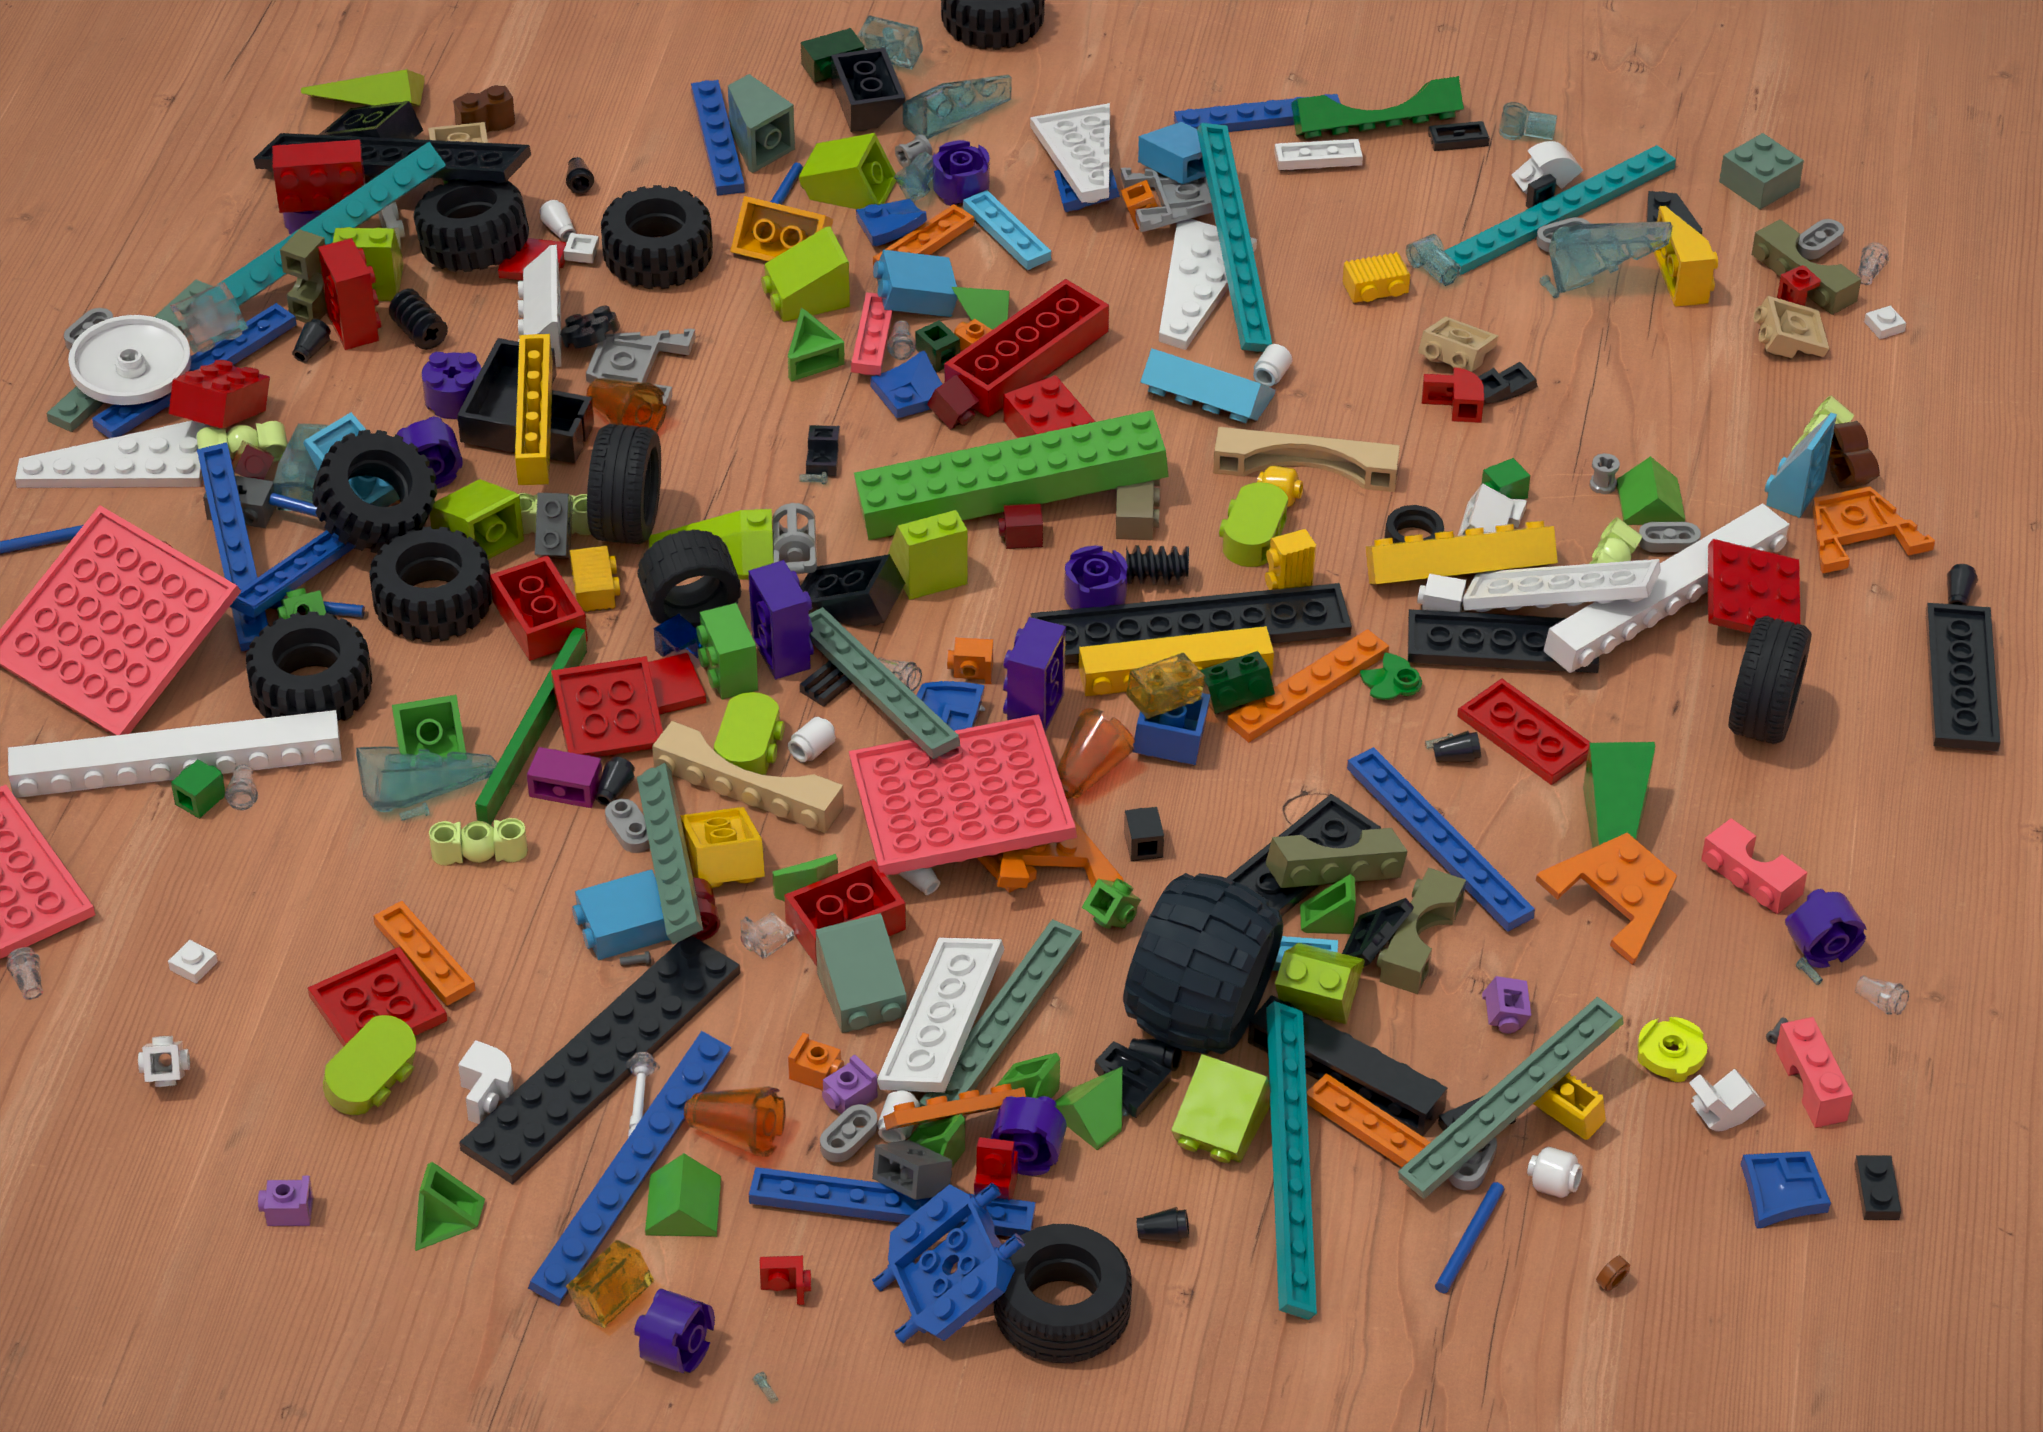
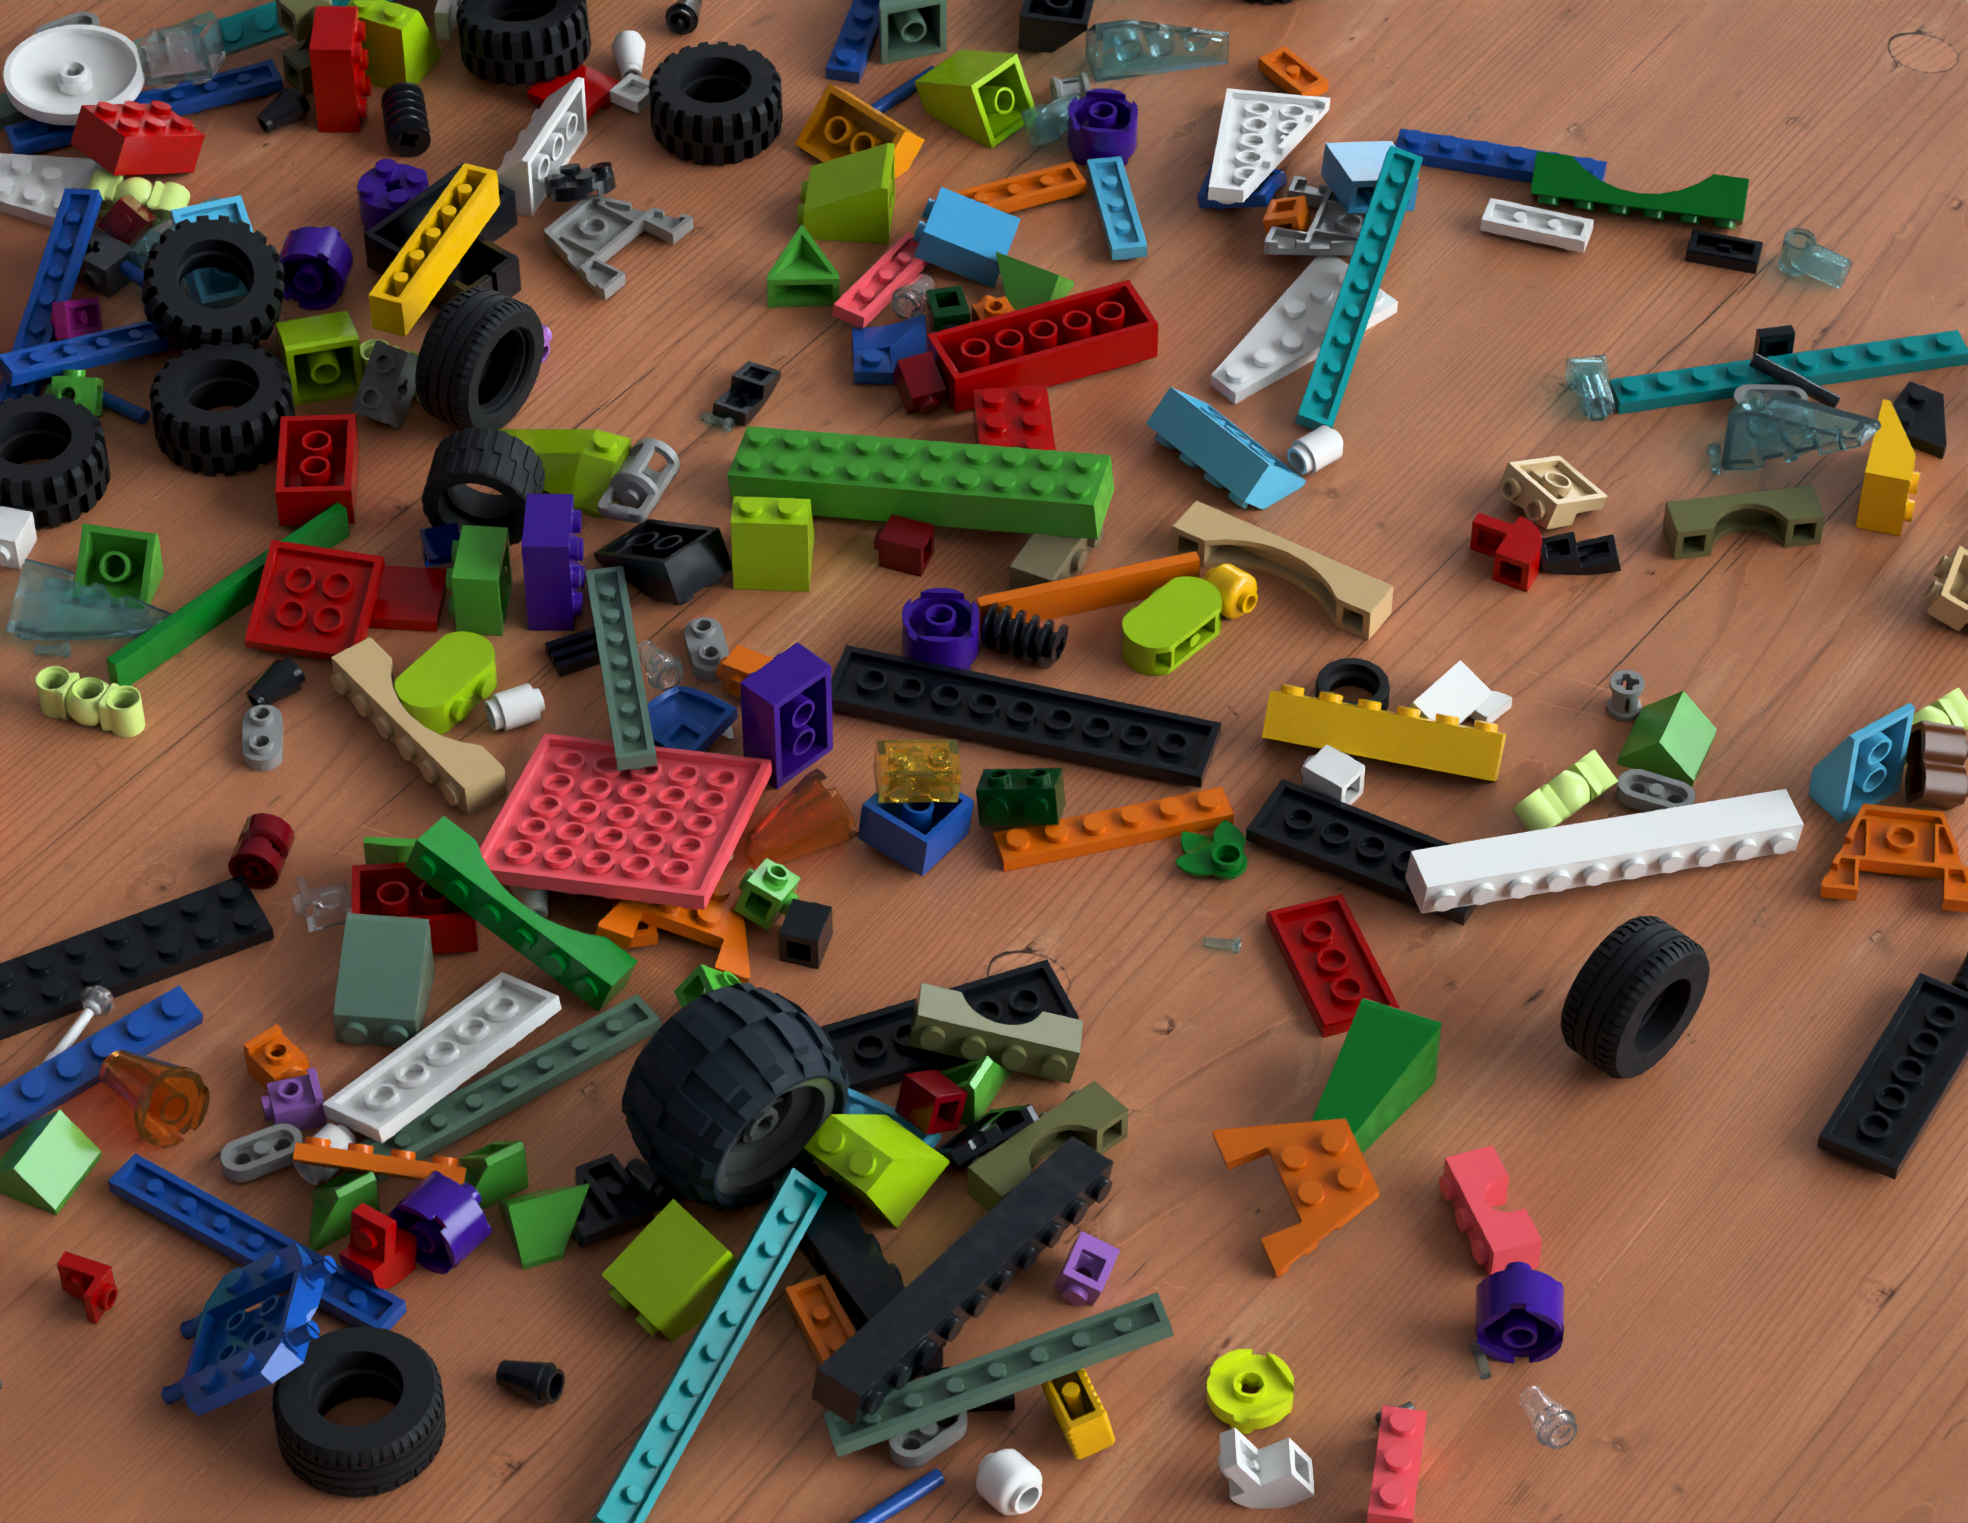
camera: 25 degrees right, 0 degrees up
magenta brick [527,747,602,808] -> none
yellow brick [570,546,620,612] -> none
dark azure brick [572,869,670,960] -> none
clear orange cone [586,378,667,433] -> none
dark grey piece [620,951,651,966] -> none
sand green plate [637,763,703,944] -> none
yellow slope [680,807,765,888] -> none
blue plate [856,199,927,247] -> none
dark grey brick [872,1140,952,1200] -> none
yellow brick [1079,626,1274,696] -> none
yellow brick [1265,529,1316,590] -> none
yellow brick [1342,251,1410,303] -> none
blue plate [1347,747,1535,932] -> none
black cone [1433,730,1482,762] -> none
white plate [1462,559,1661,612] -> none
green brick [1480,458,1531,500] -> none
white brick [1512,141,1583,195] -> none
red plate [1708,539,1801,633] -> none
none -> magenta plate [51,297,103,339]
none -> green arch [405,816,638,1012]
none -> light grey plate [684,617,729,682]
none -> bright green brick [734,858,801,931]
none -> black brick [811,1136,1113,1426]
none -> dark red brick [895,1070,968,1135]
none -> orange tile [977,551,1200,634]
none -> orange plate [1258,46,1329,96]
none -> olive arch [1662,486,1825,560]
none -> black piece [1749,353,1841,410]

